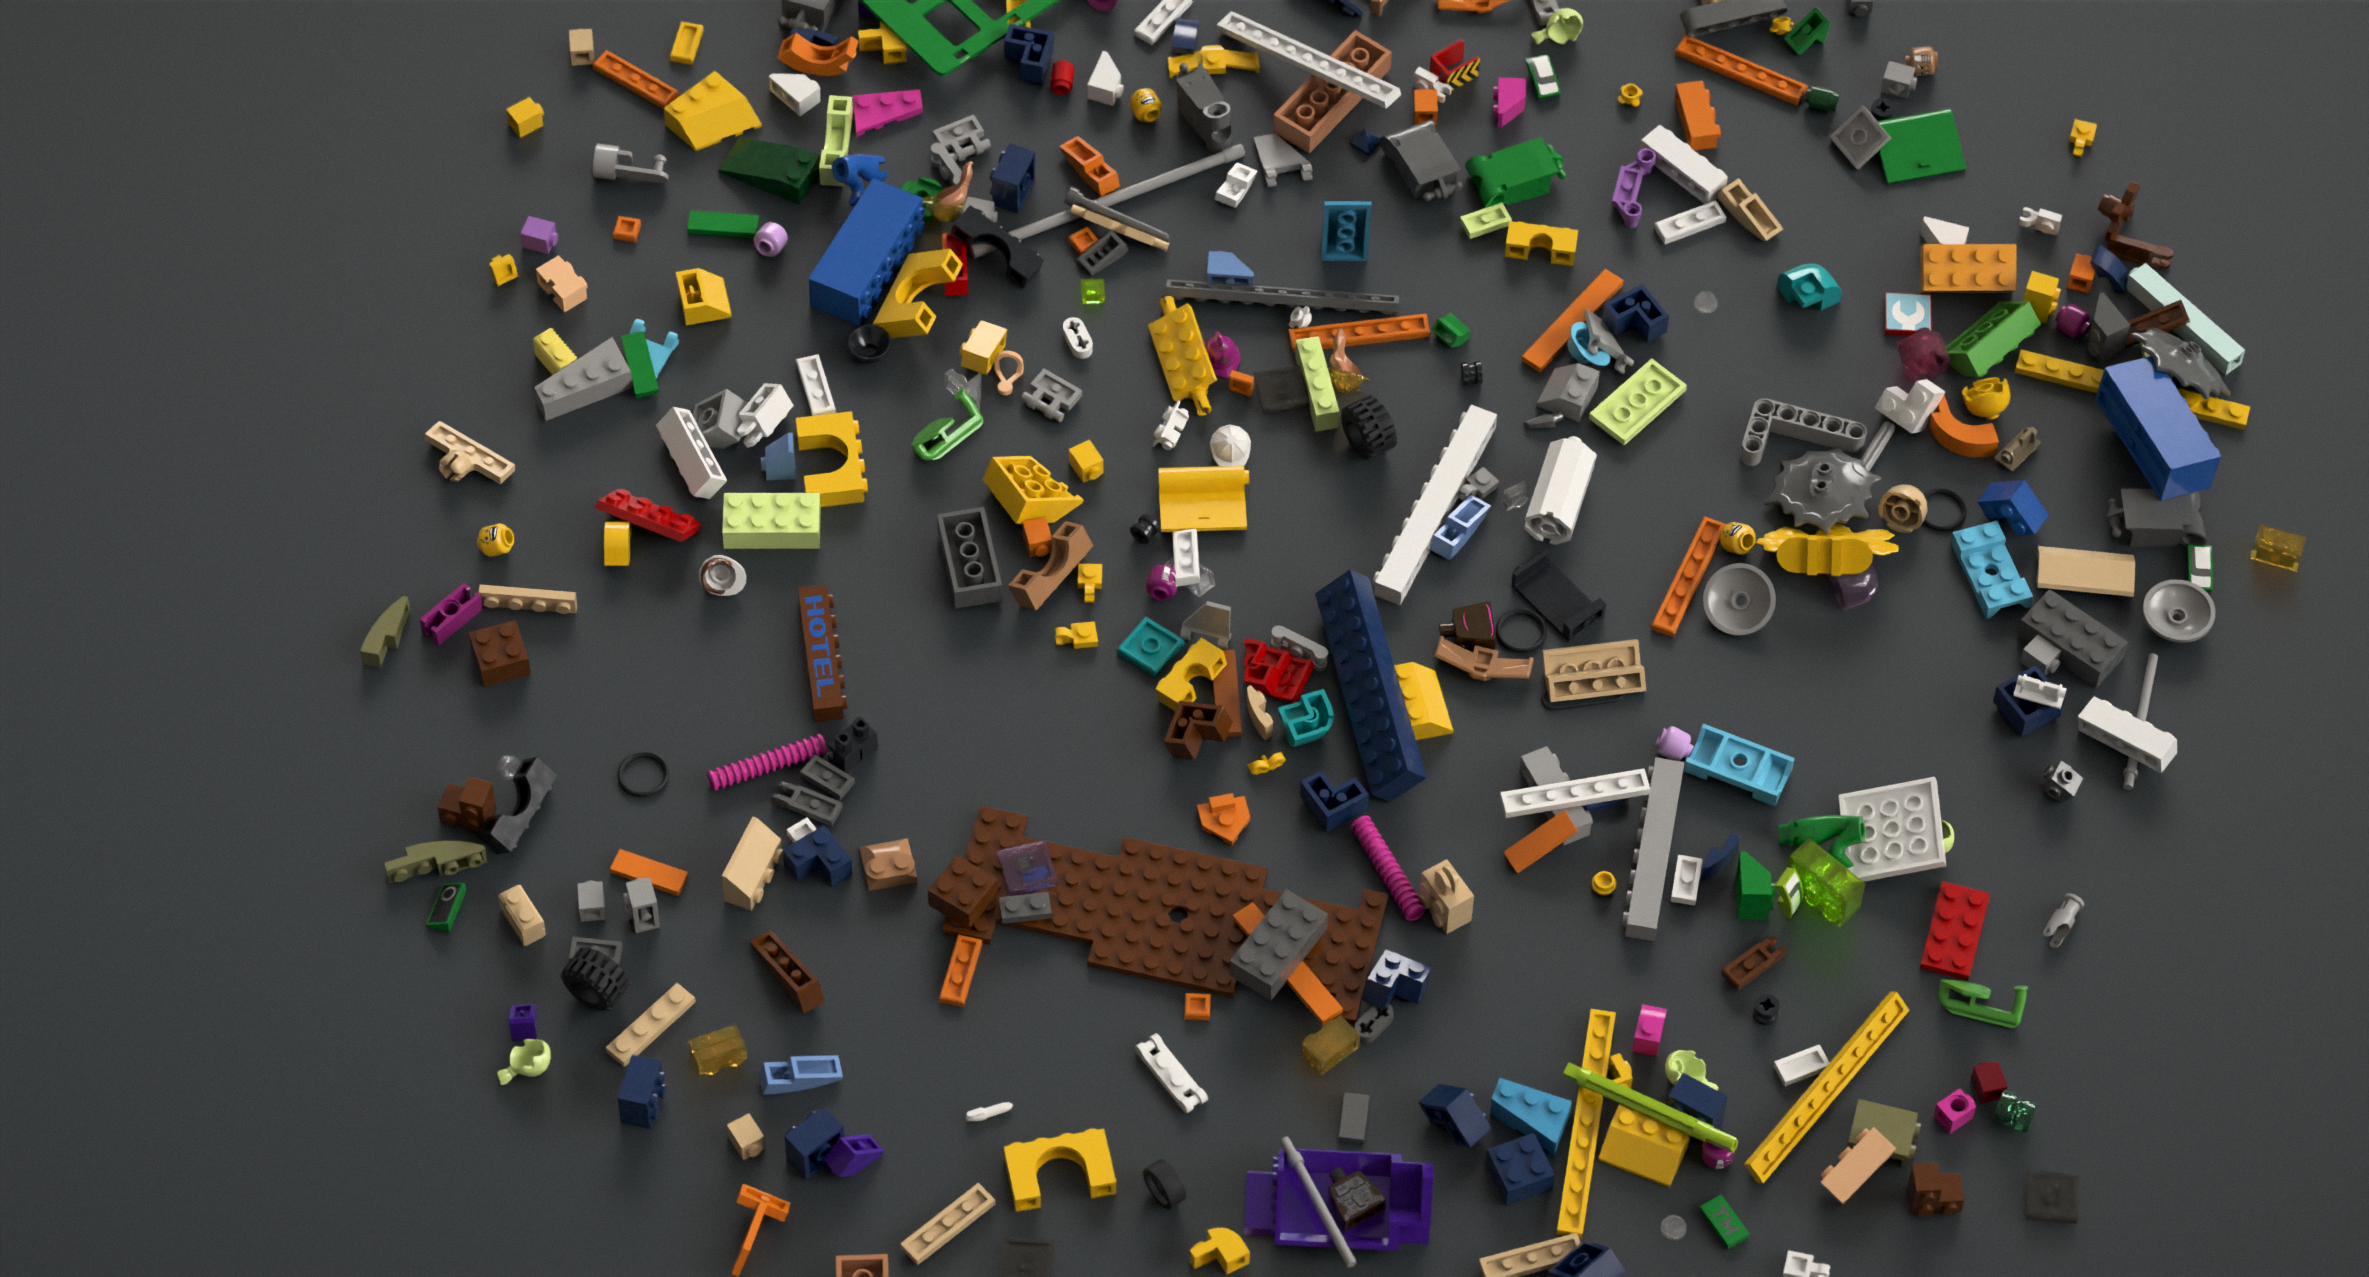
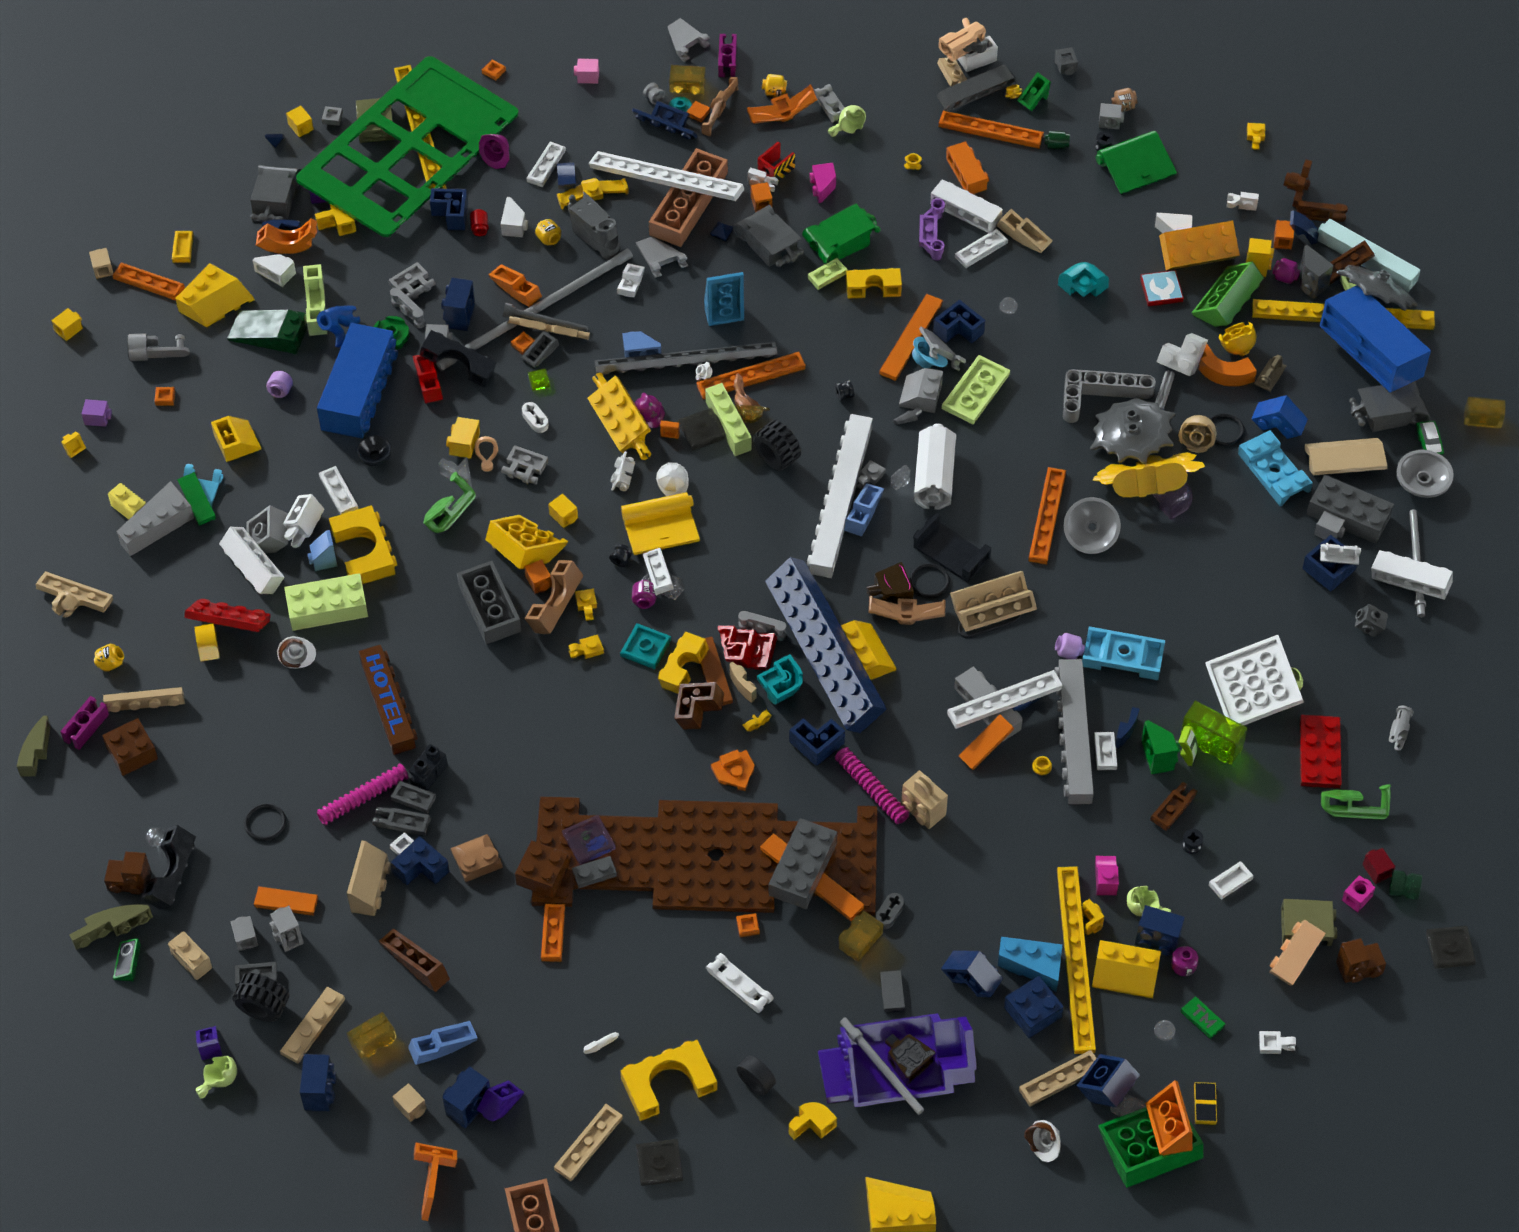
camera: 10 degrees left, 0 degrees up
light nougat brick [536,255,588,313] -> none
green tile [687,210,759,238] -> none
dark pink wing [852,89,923,137] -> none
yellow arch [873,249,963,339] -> none
piece [922,162,973,222] -> none
light grey flag [1180,601,1232,650] -> none
dark blue brick [1363,949,1432,1009] -> none
green piece [1431,312,1470,347] -> none
slope [1525,55,1561,100] -> none
lime piece [1563,1062,1738,1153] -> none
yellow head [1720,522,1756,555] -> none
yellow plate [1744,991,1909,1183] -> none
green piece [1779,815,1865,873] -> none
light grey tile [1829,105,1892,170] -> none
clear pink brick [1897,327,1950,381] -> none

